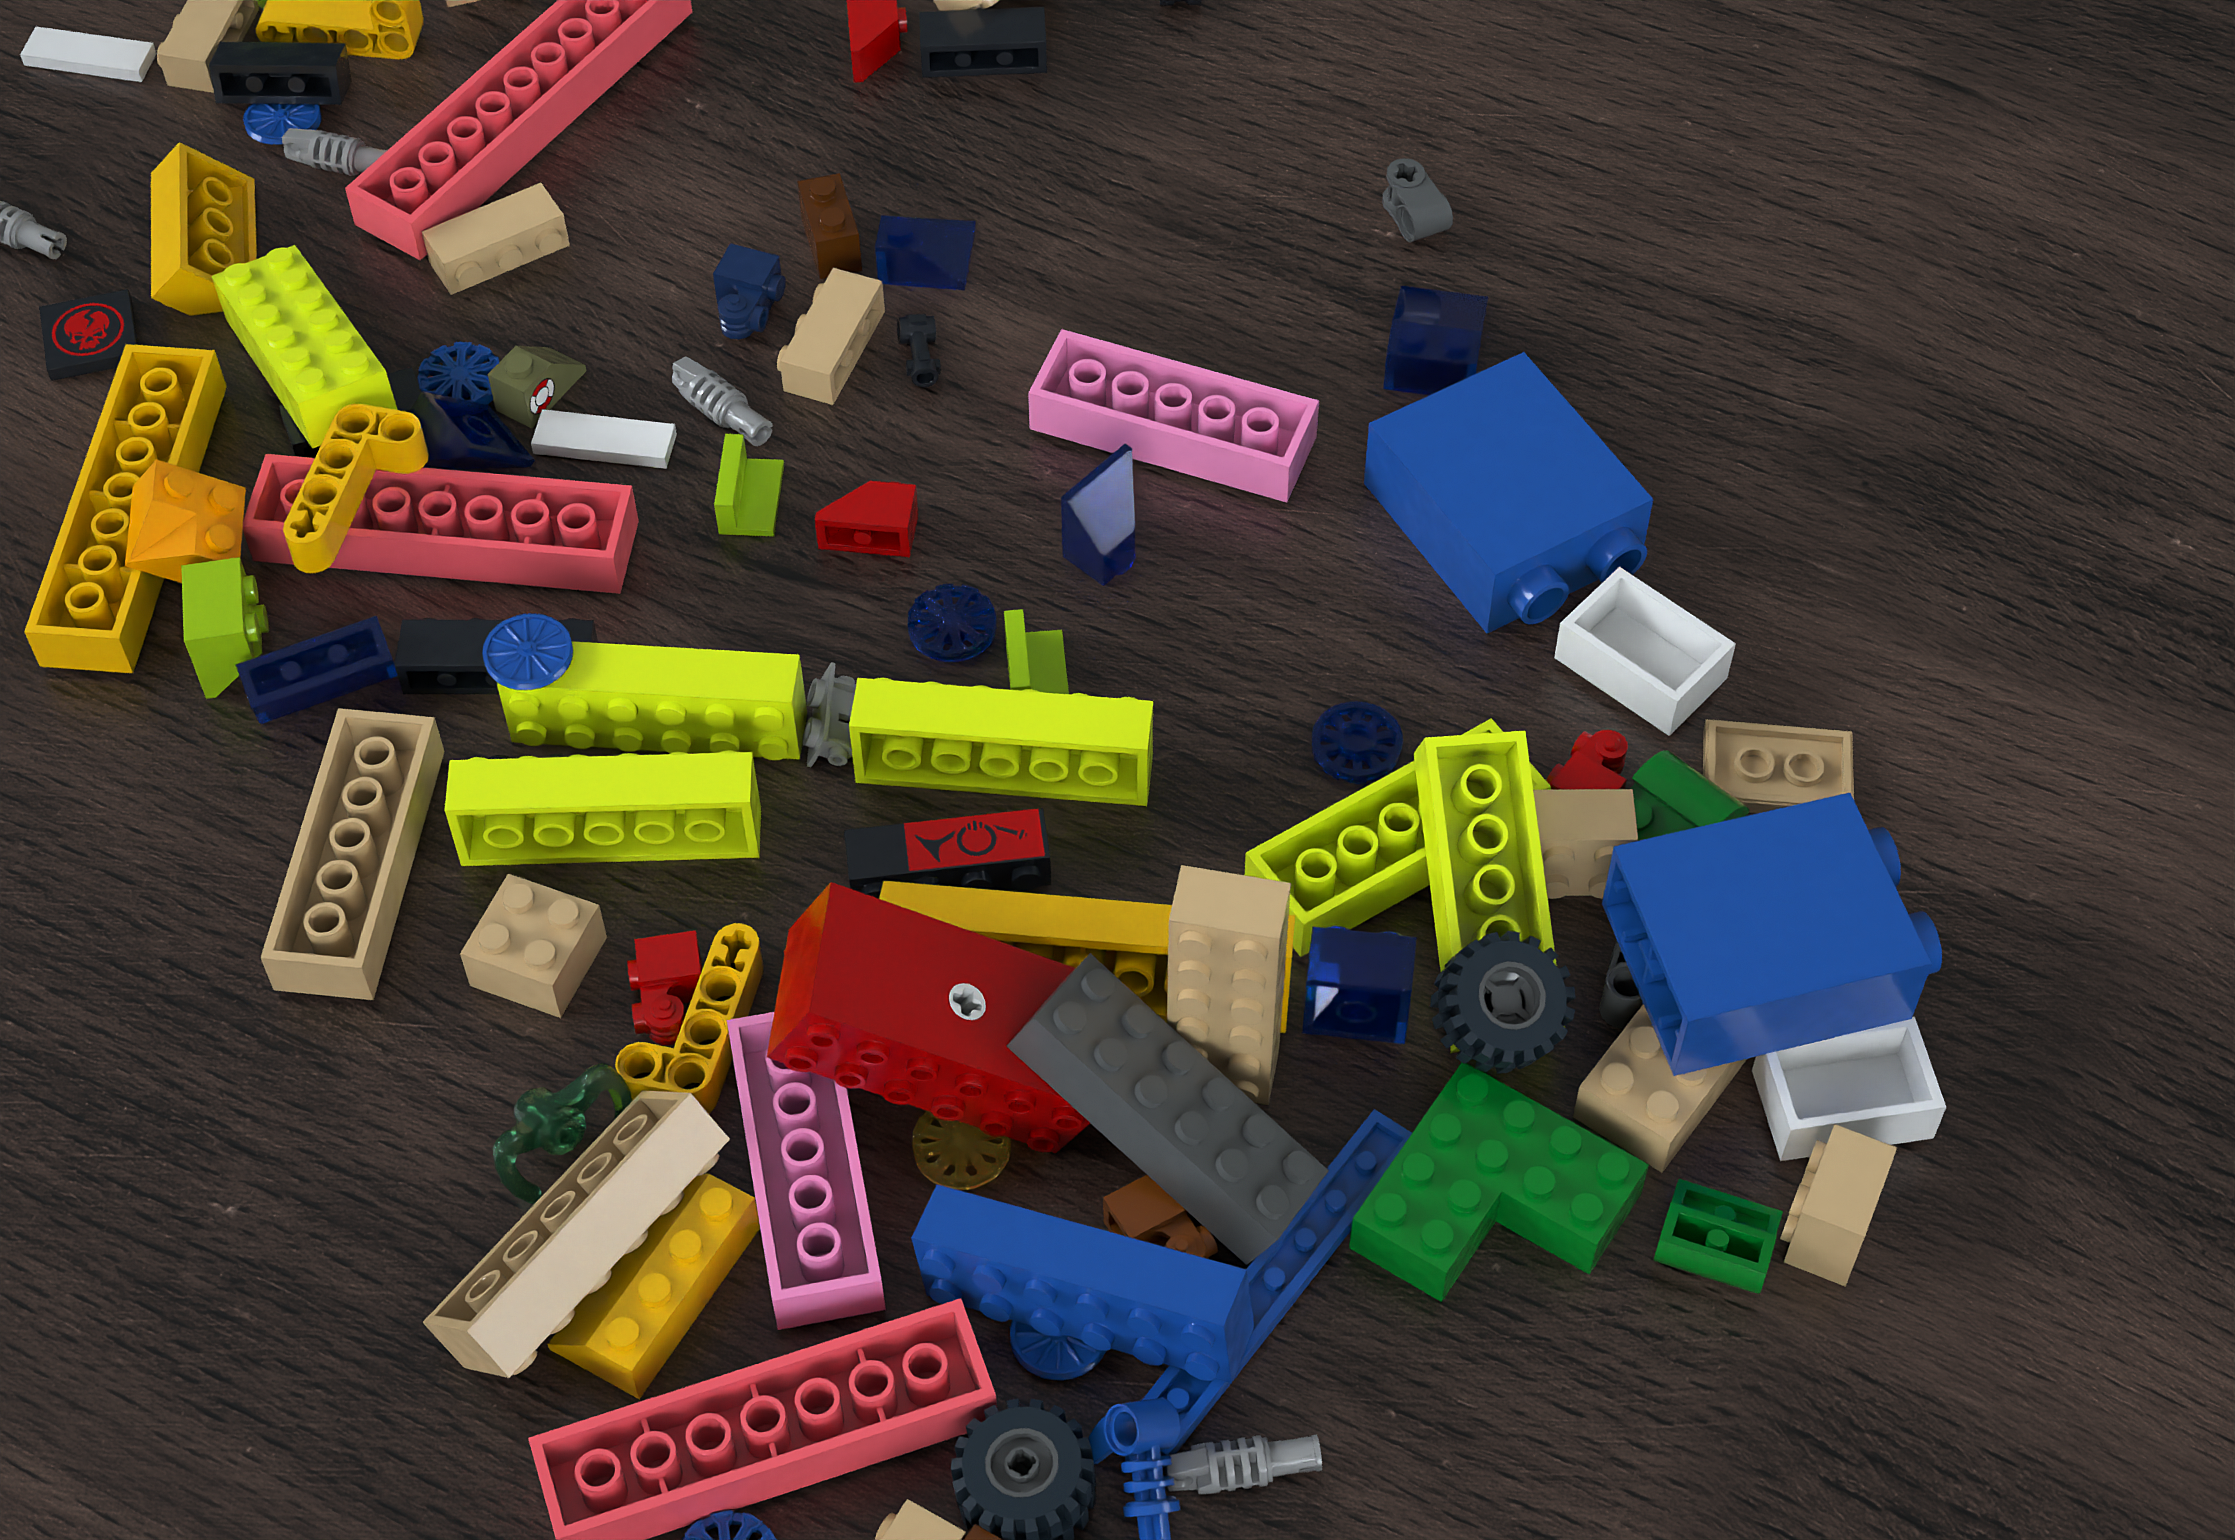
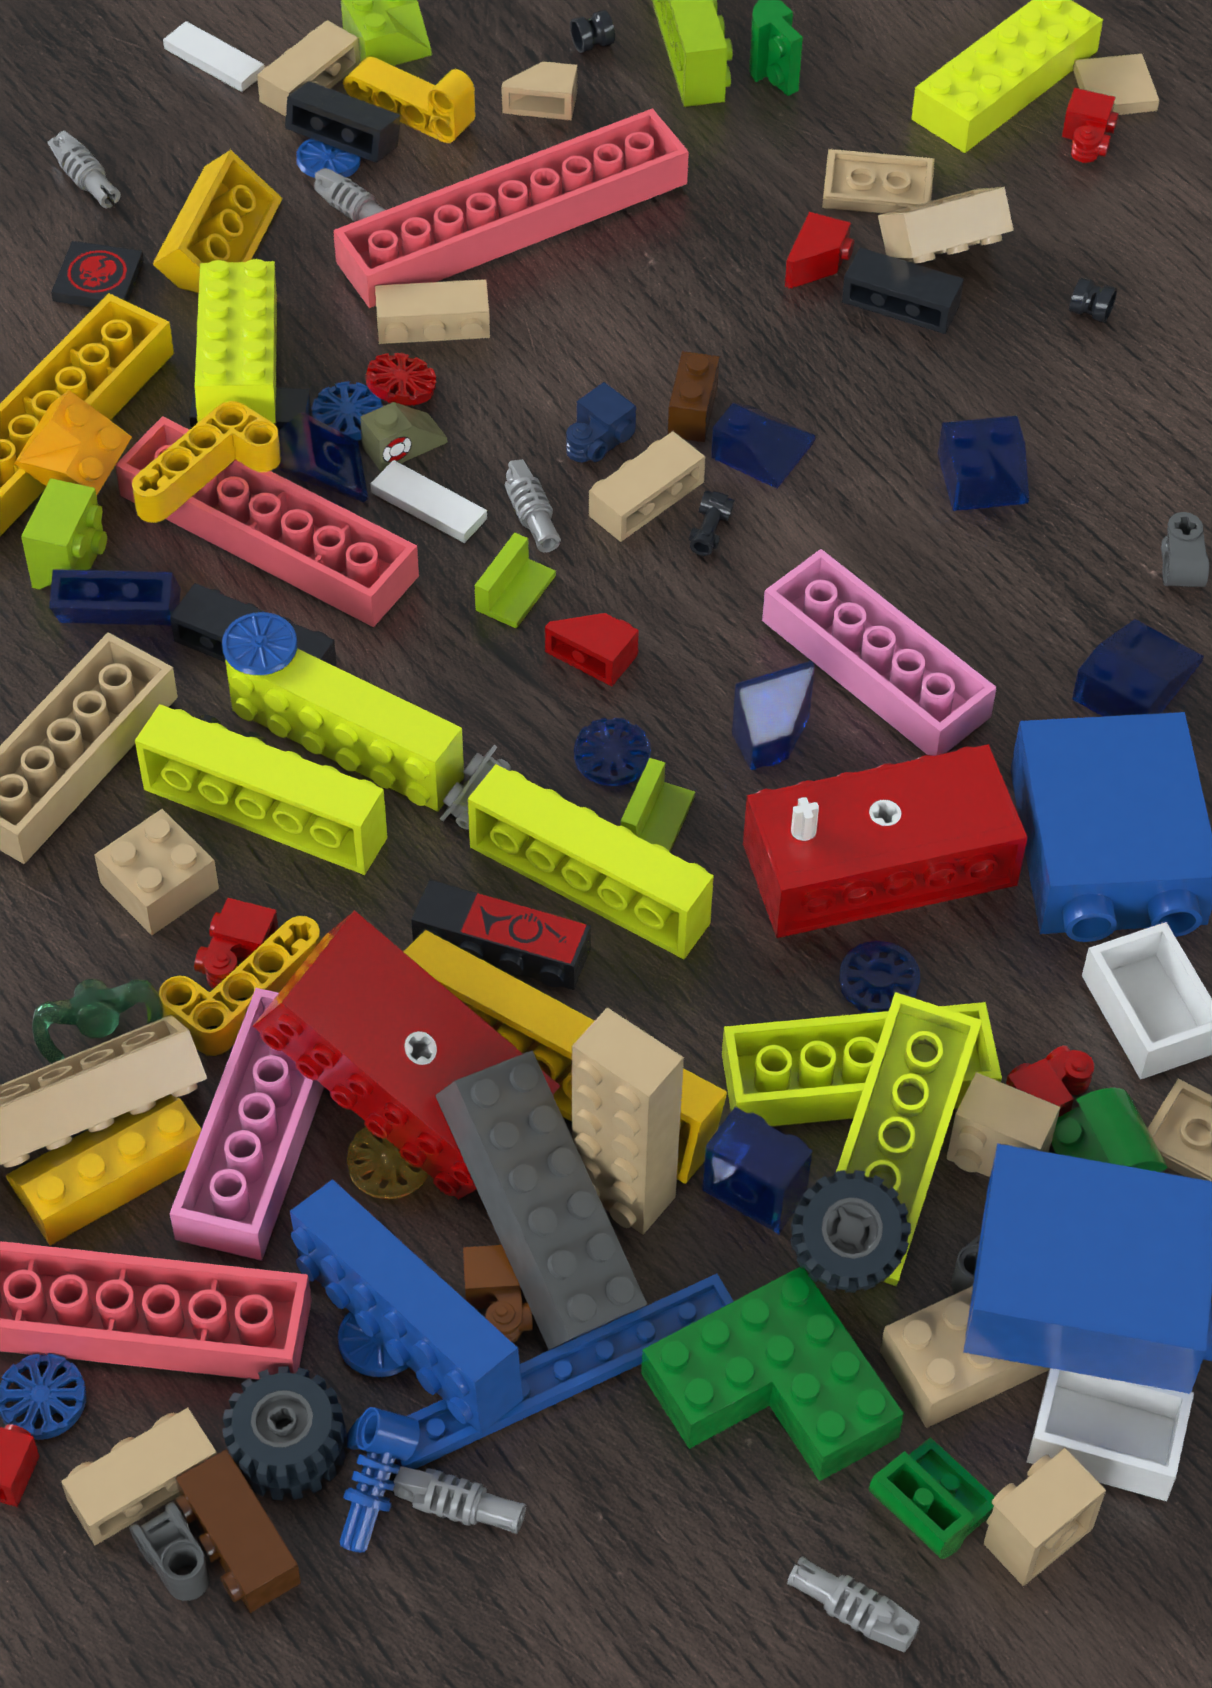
camera: 25 degrees right, 0 degrees up
none -> red wheel [365,353,436,406]
none -> red piece [743,744,1027,938]
none -> light grey hinge [787,1556,920,1652]
none -> clear blue slope [938,416,1029,511]

